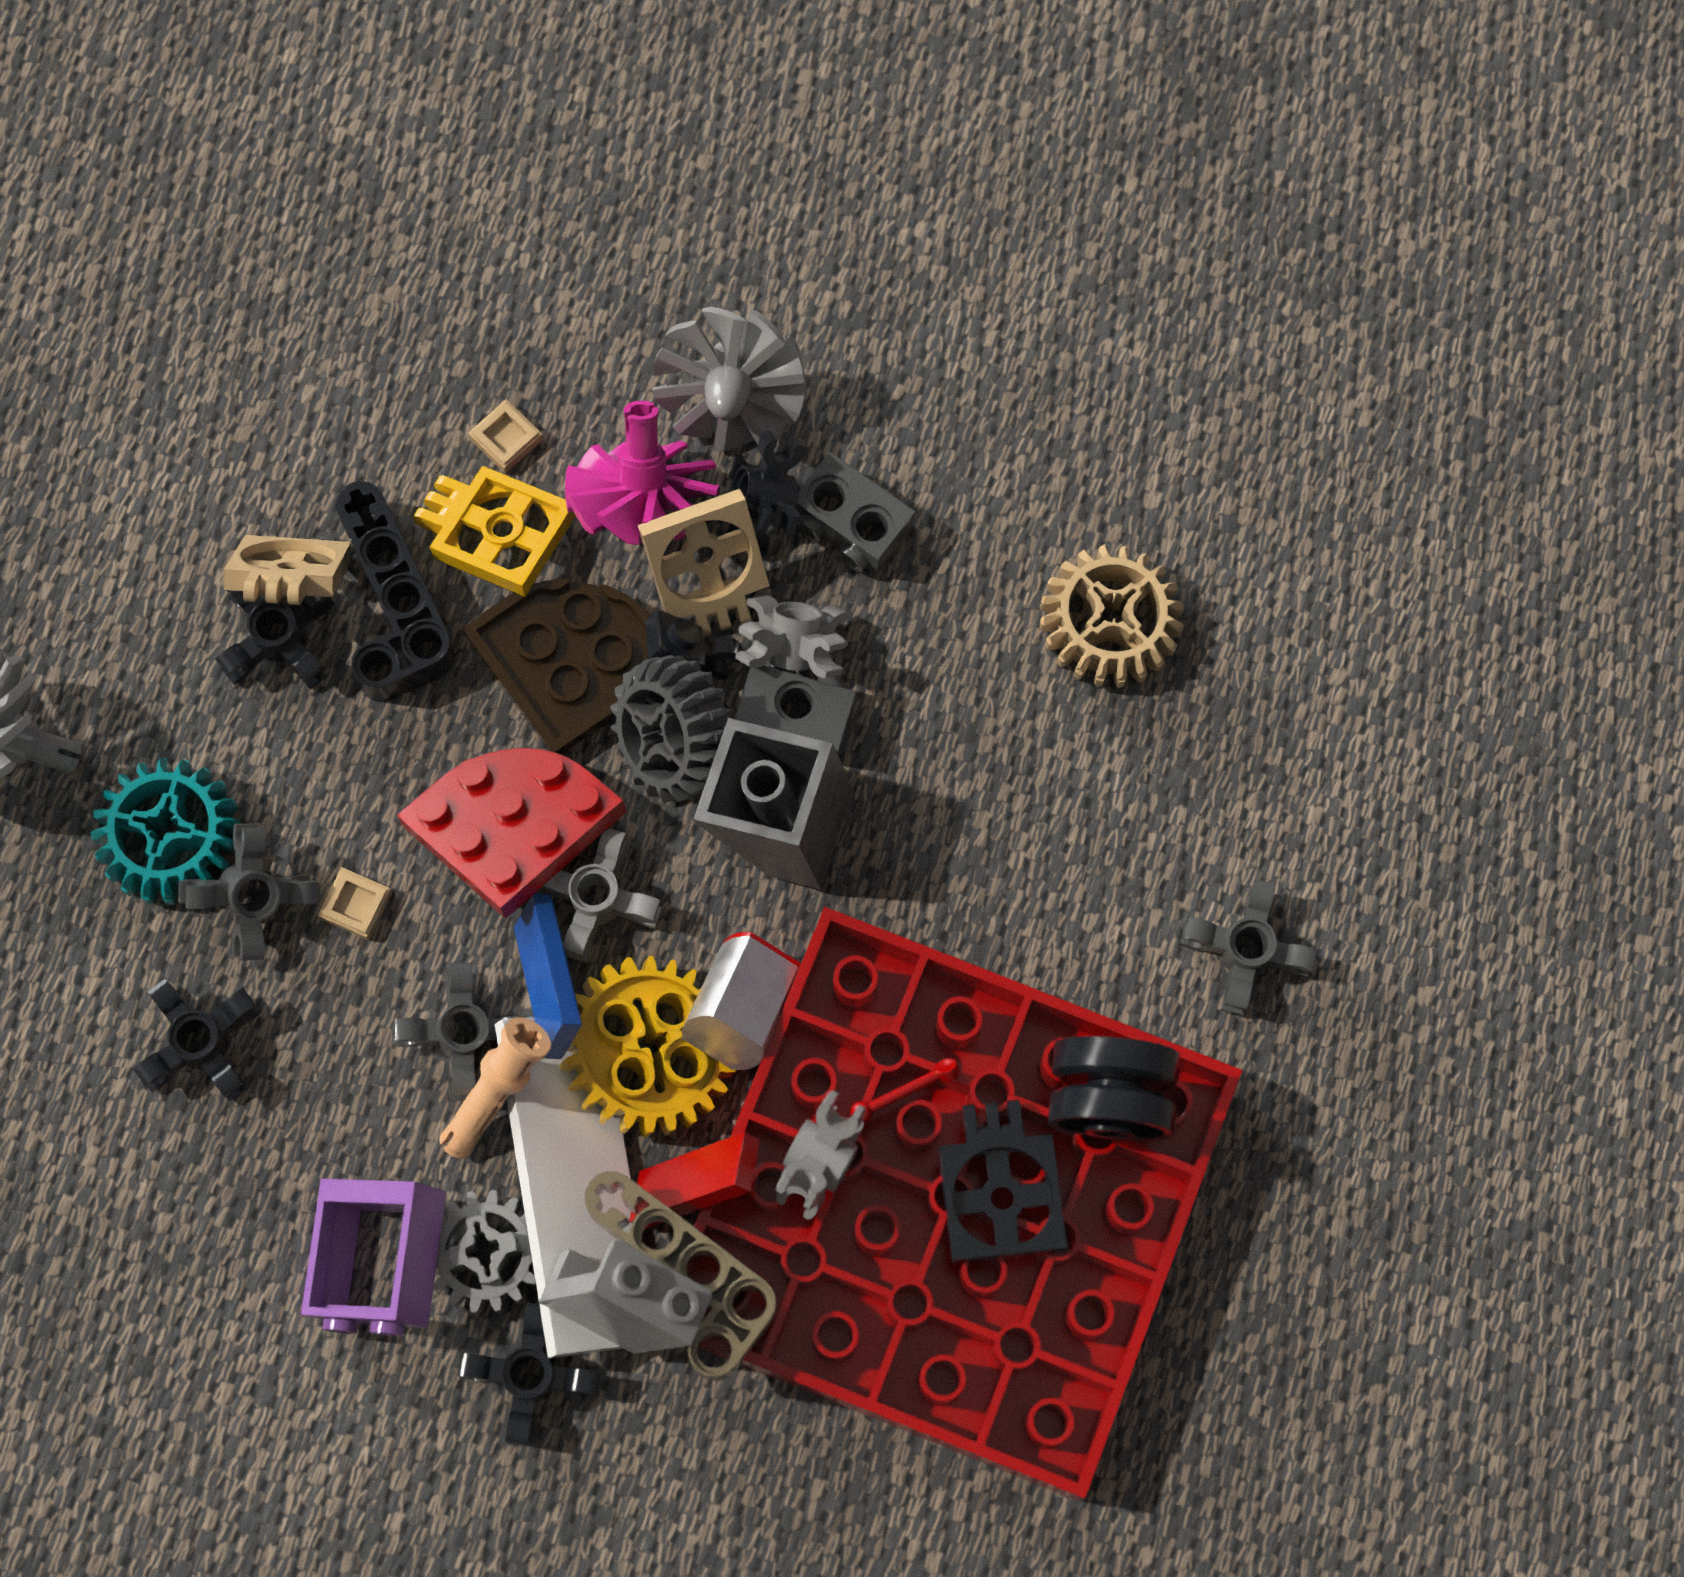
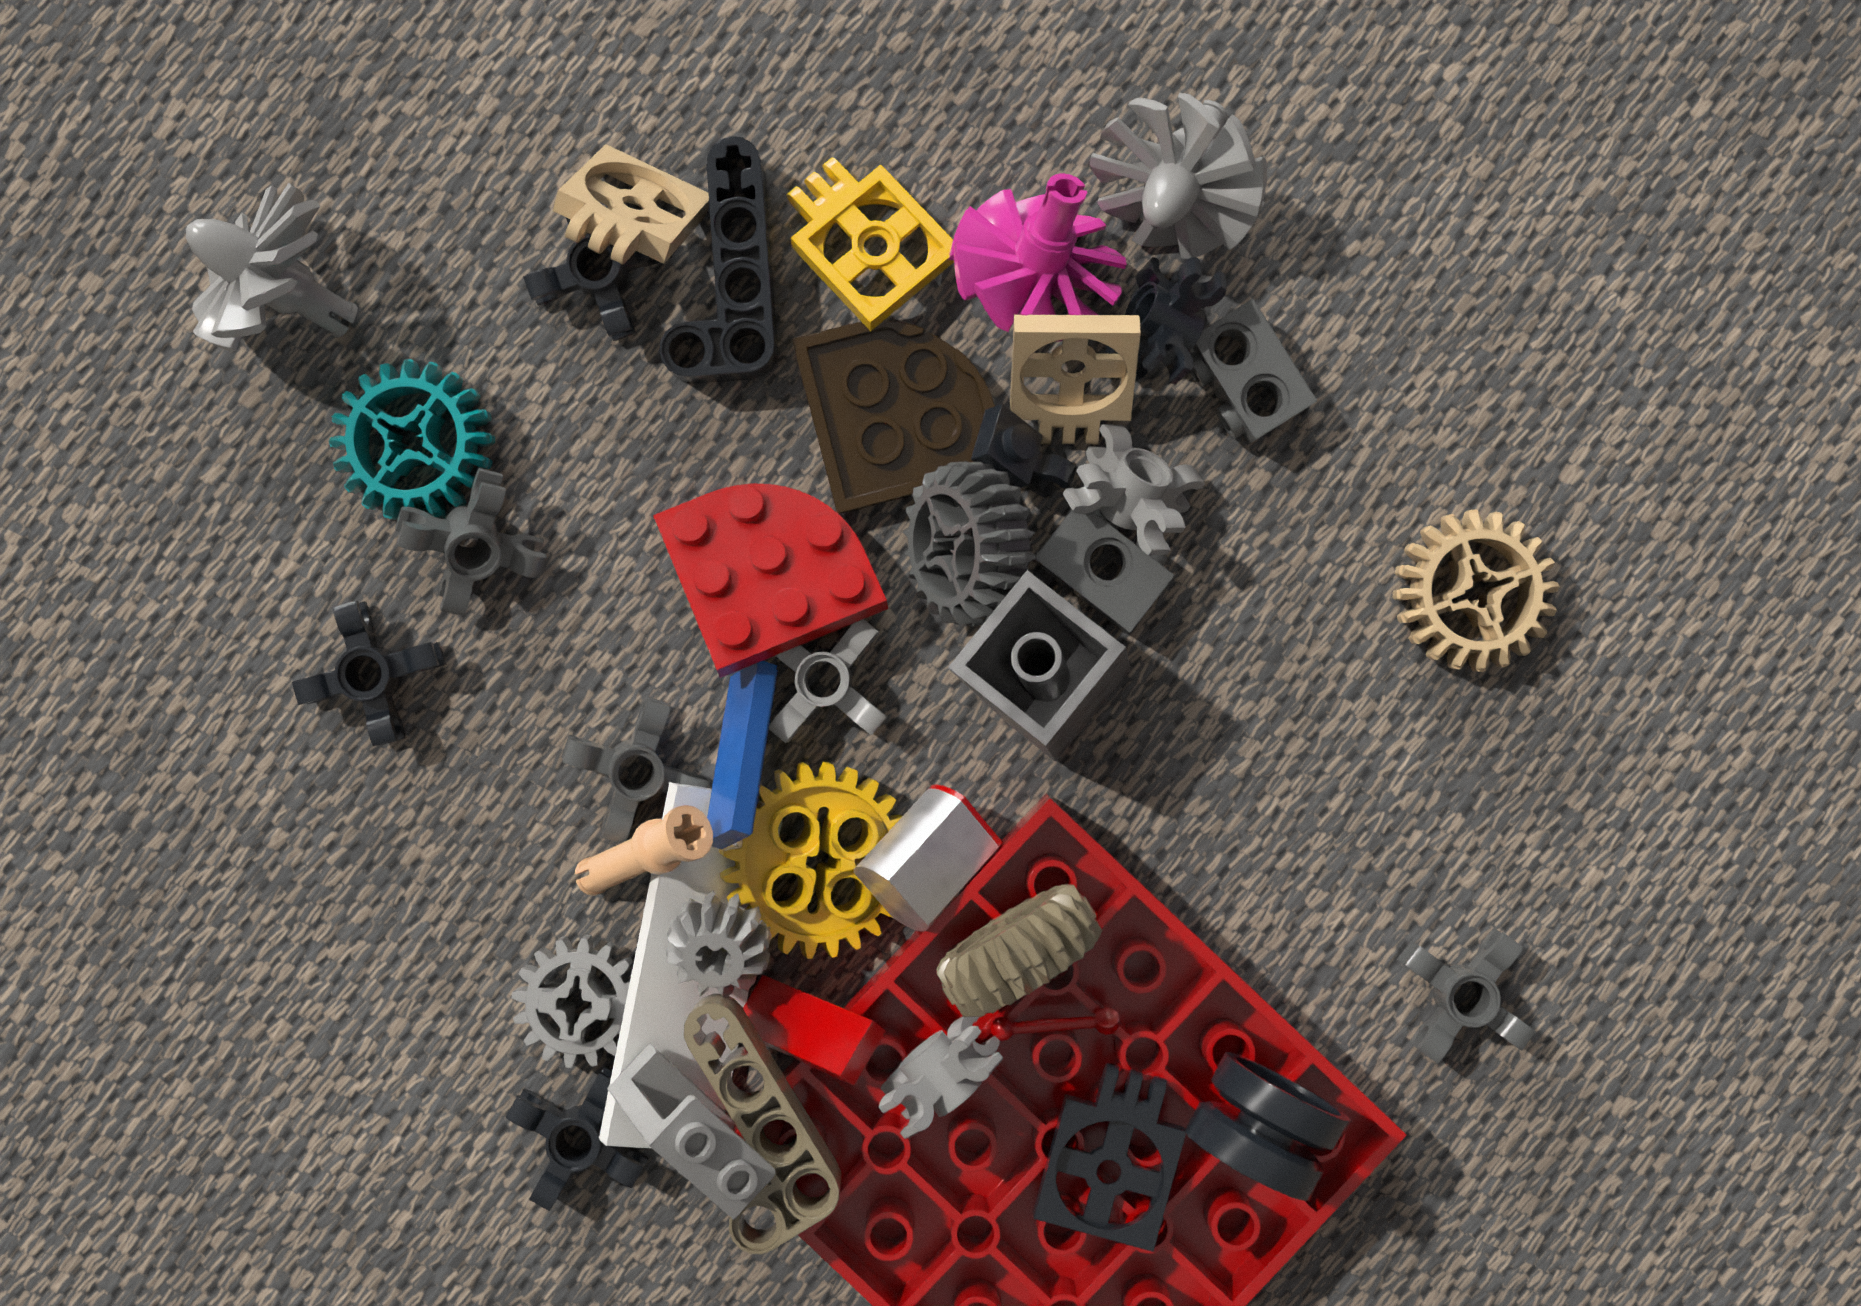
camera: 25 degrees right, 15 degrees up
medium lavender window [301,1179,446,1337] -> none
tan tile [317,867,393,941] -> none
tan tile [468,399,543,474] -> none
none -> light grey gear [666,890,772,997]
none -> dark tan gear [936,885,1102,1017]

